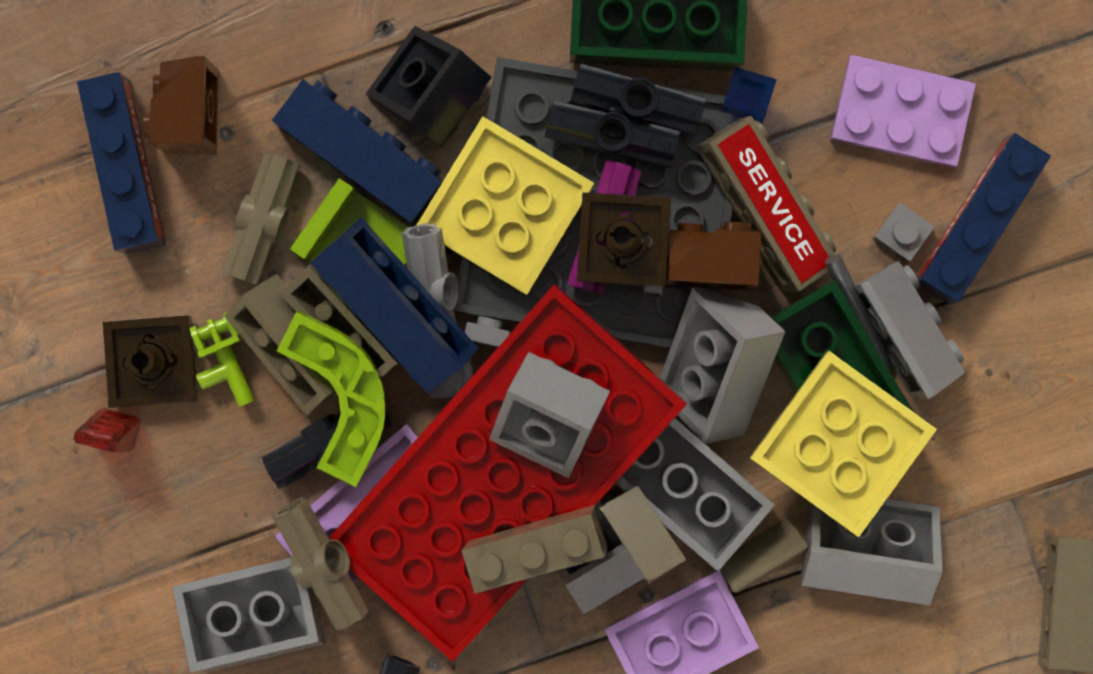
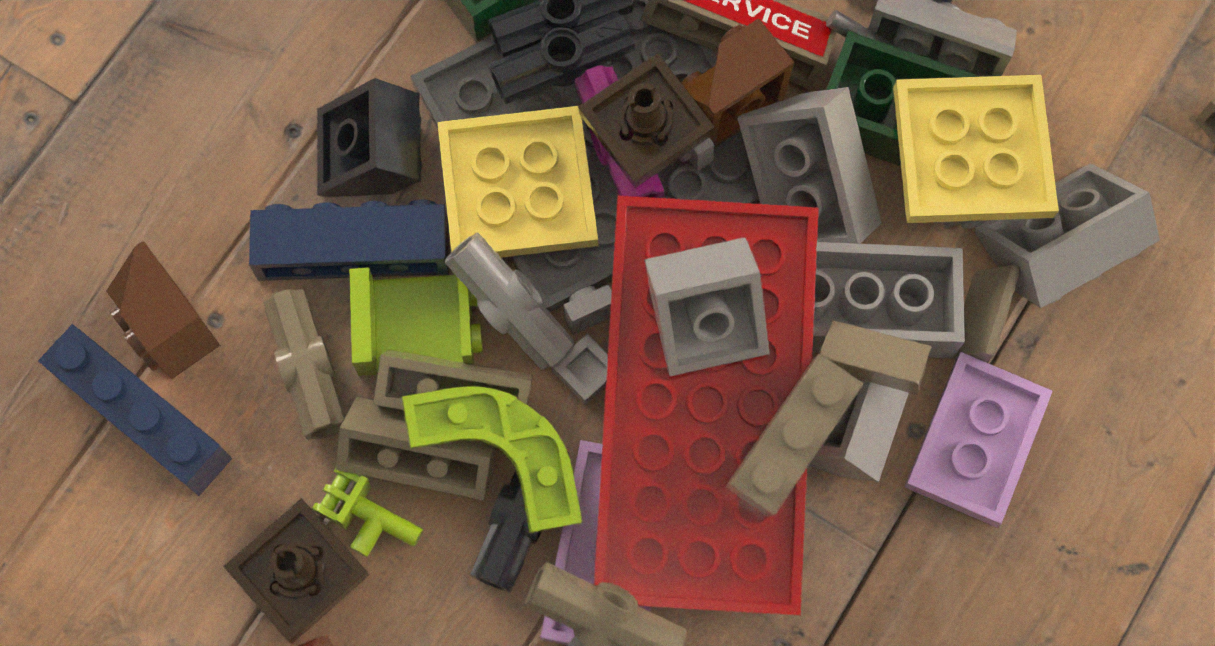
camera: 45 degrees left, 15 degrees down
dark blue brick [310,217,479,394] -> none

